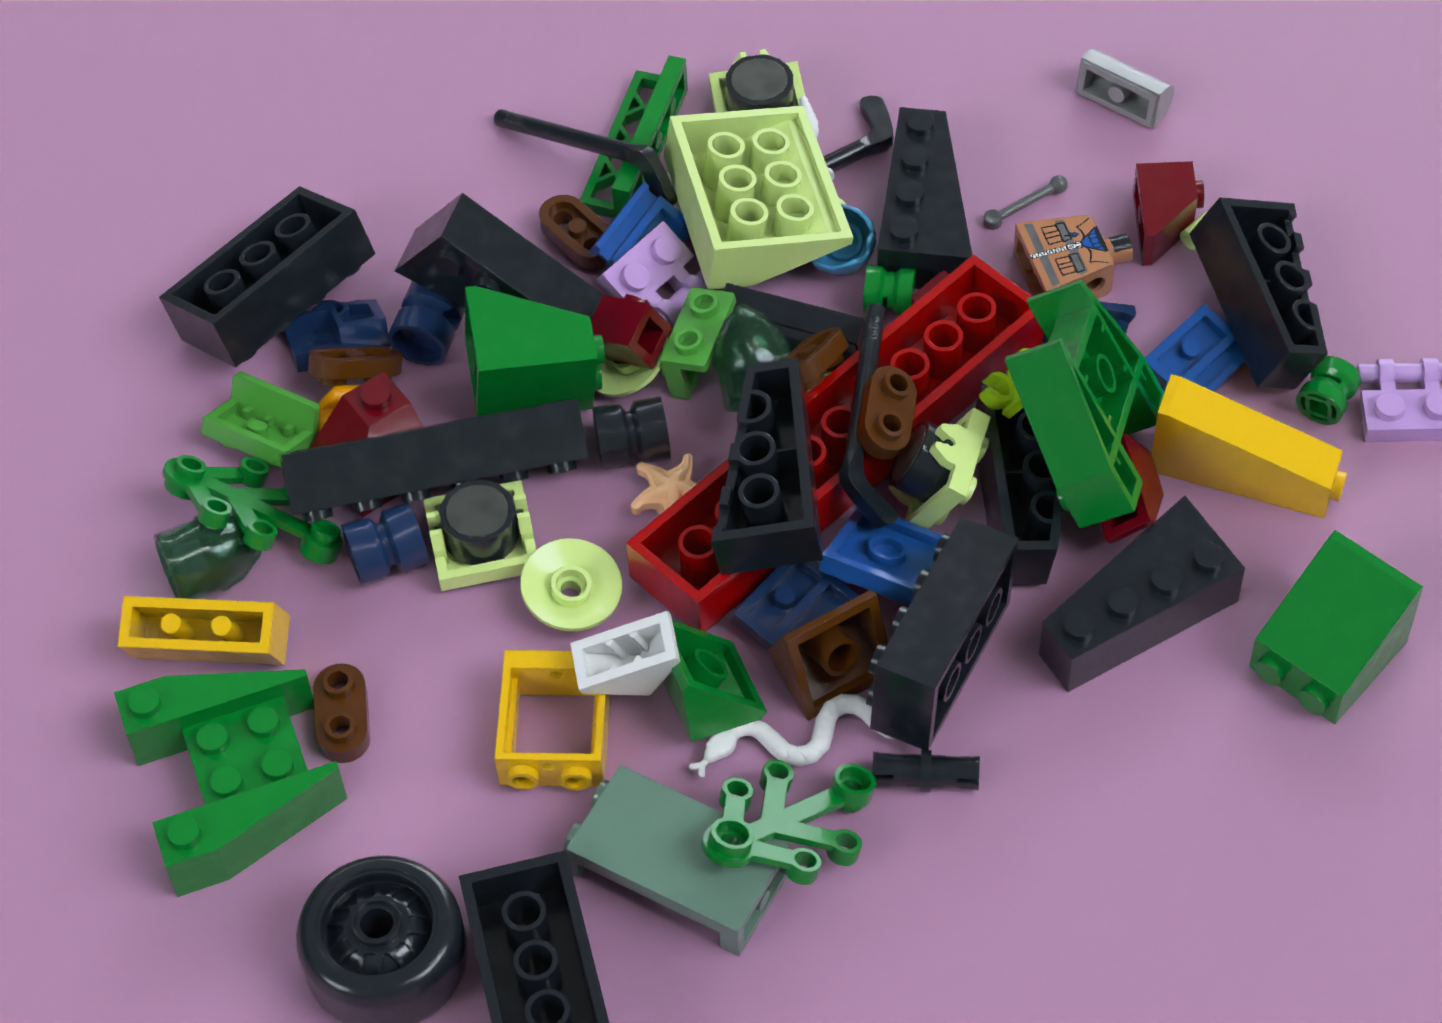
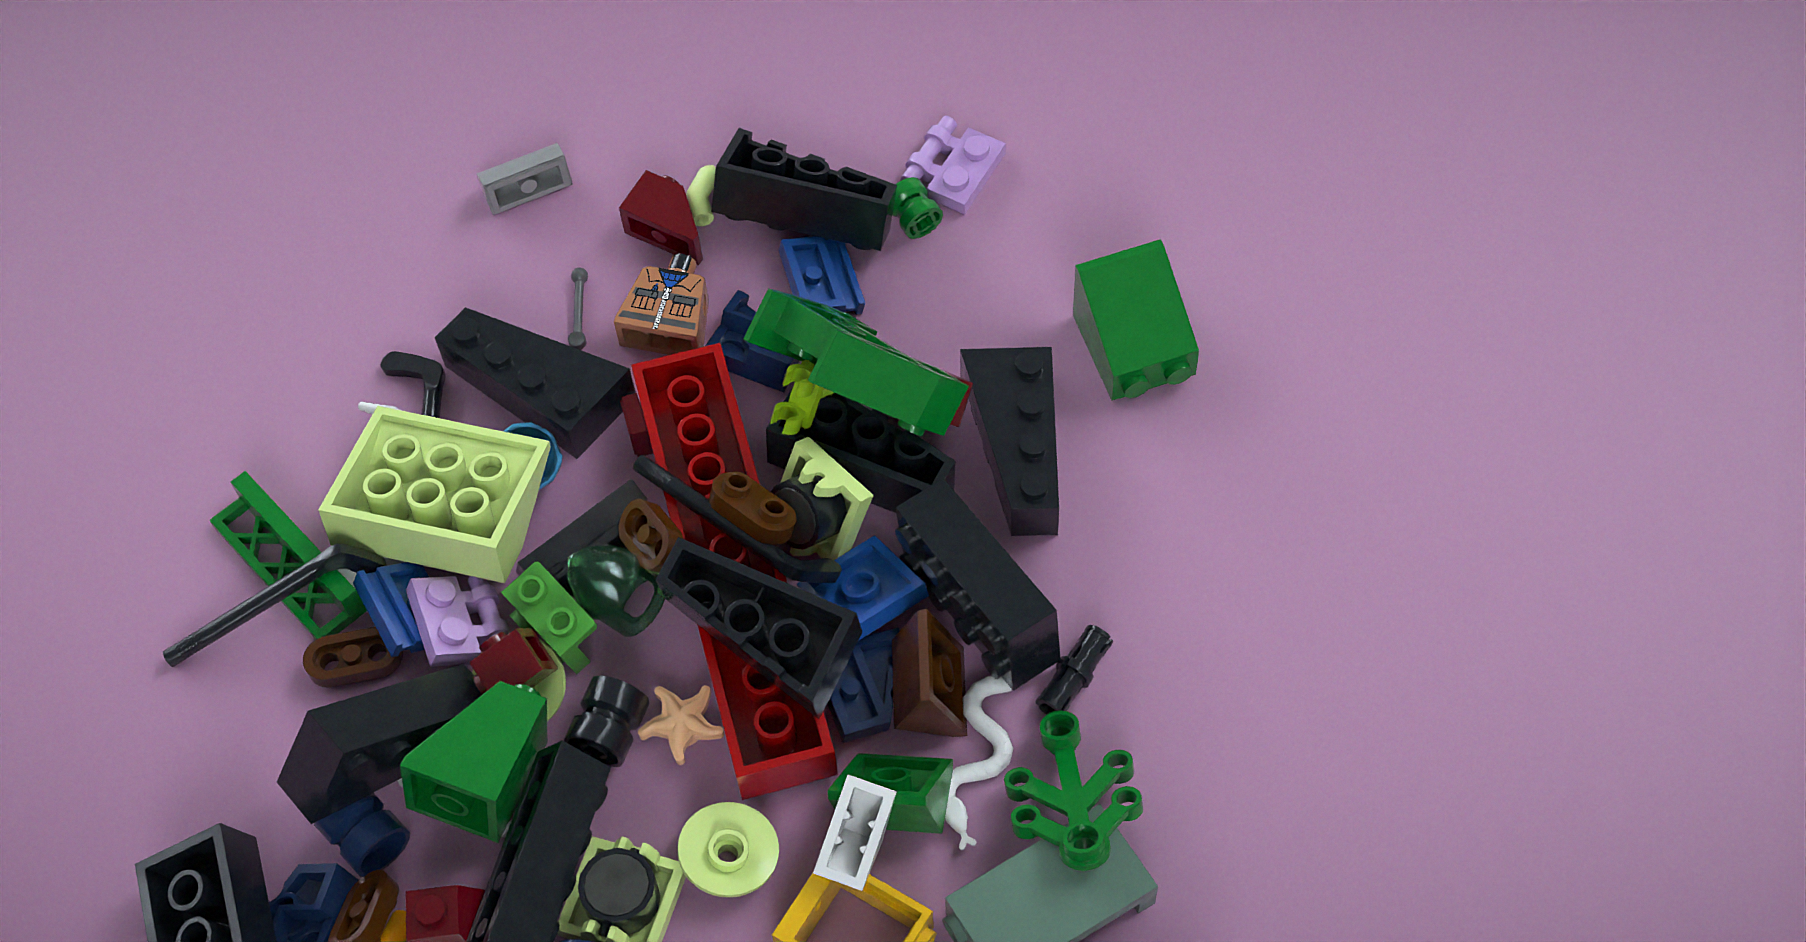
camera: 60 degrees left, 5 degrees up
piece [708,49,805,113] -> none
green wheel [863,265,916,316] -> none
yellow slope [1152,374,1347,518] -> none

